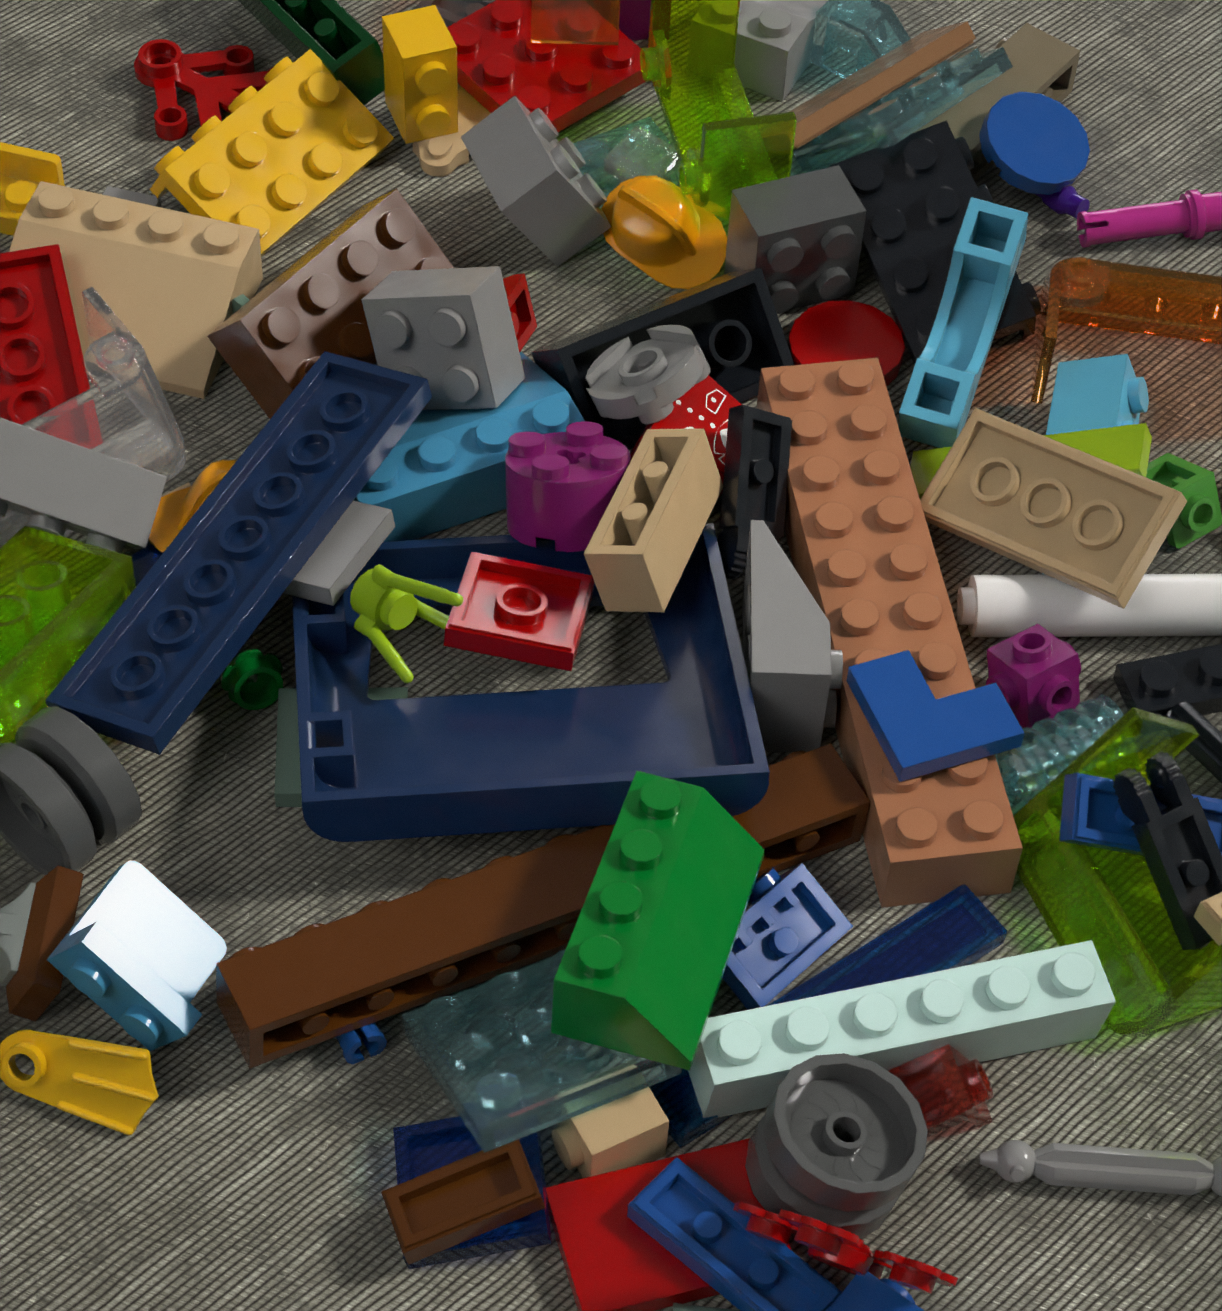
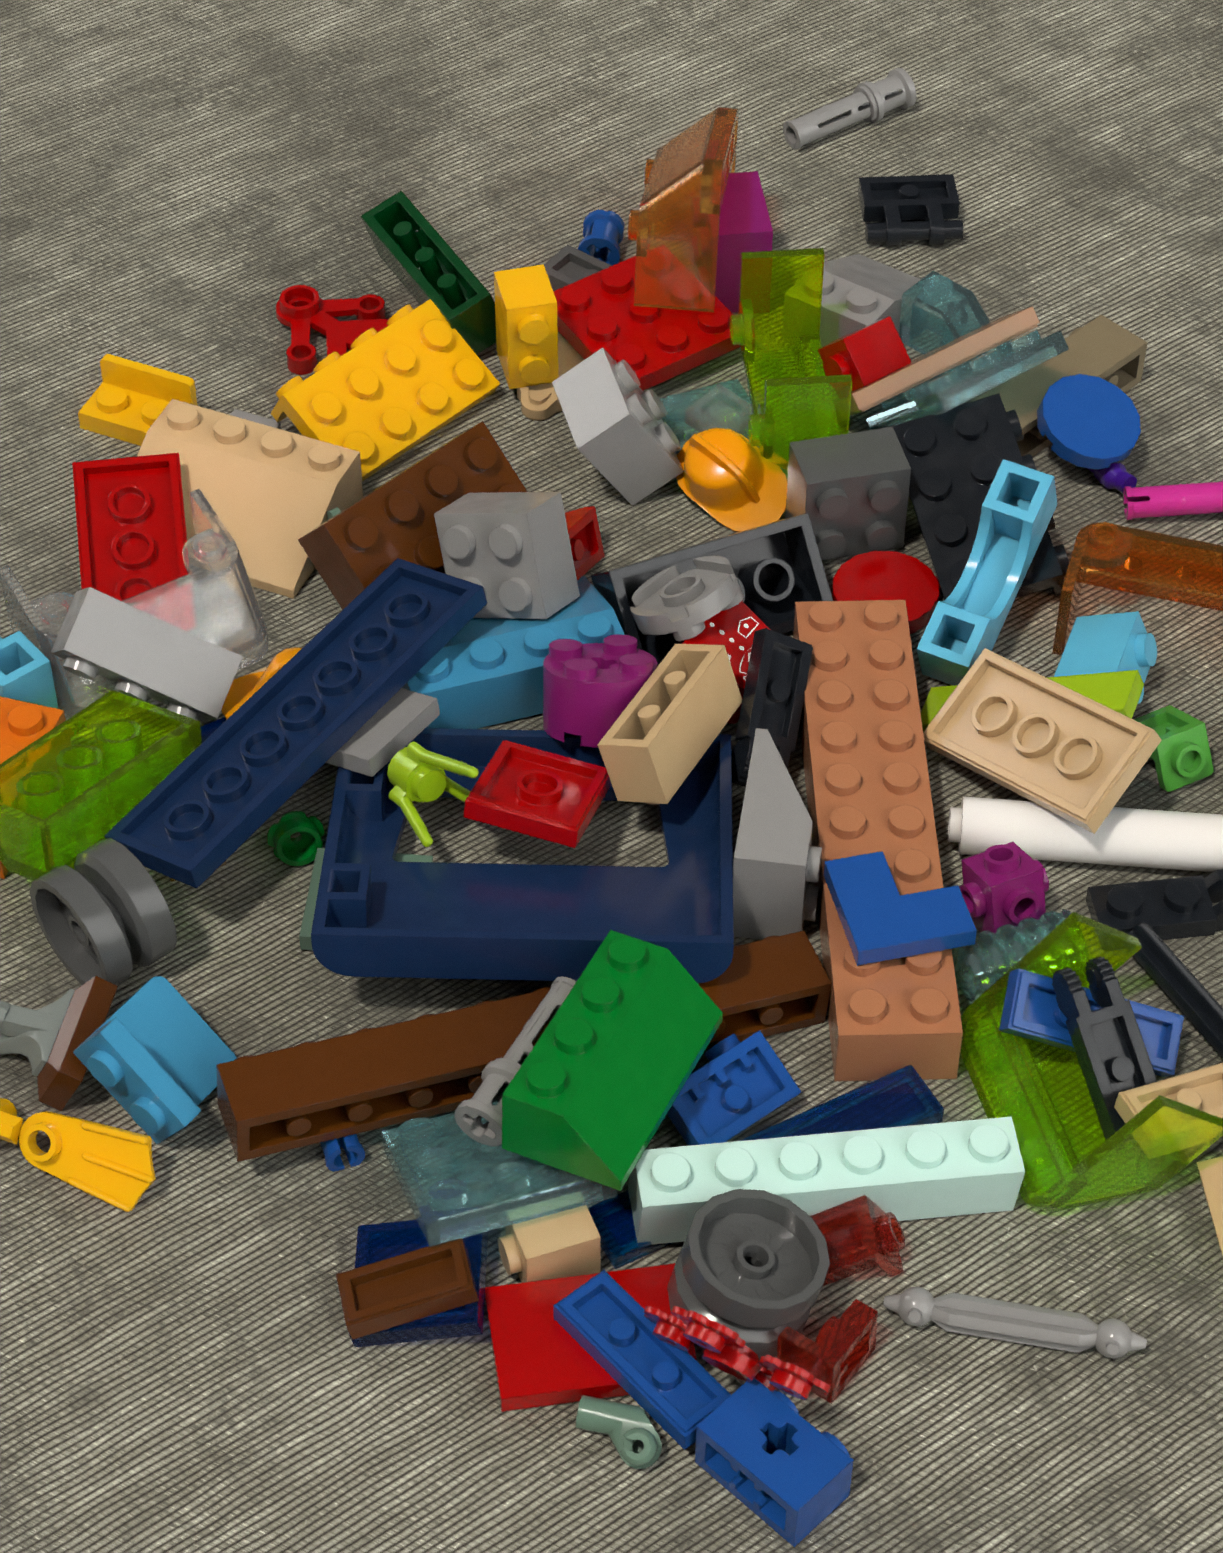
camera: 10 degrees right, 5 degrees down
none -> light grey pin [454,976,577,1147]
none -> clear red bracket [777,1299,878,1404]
none -> red slope [818,316,912,397]

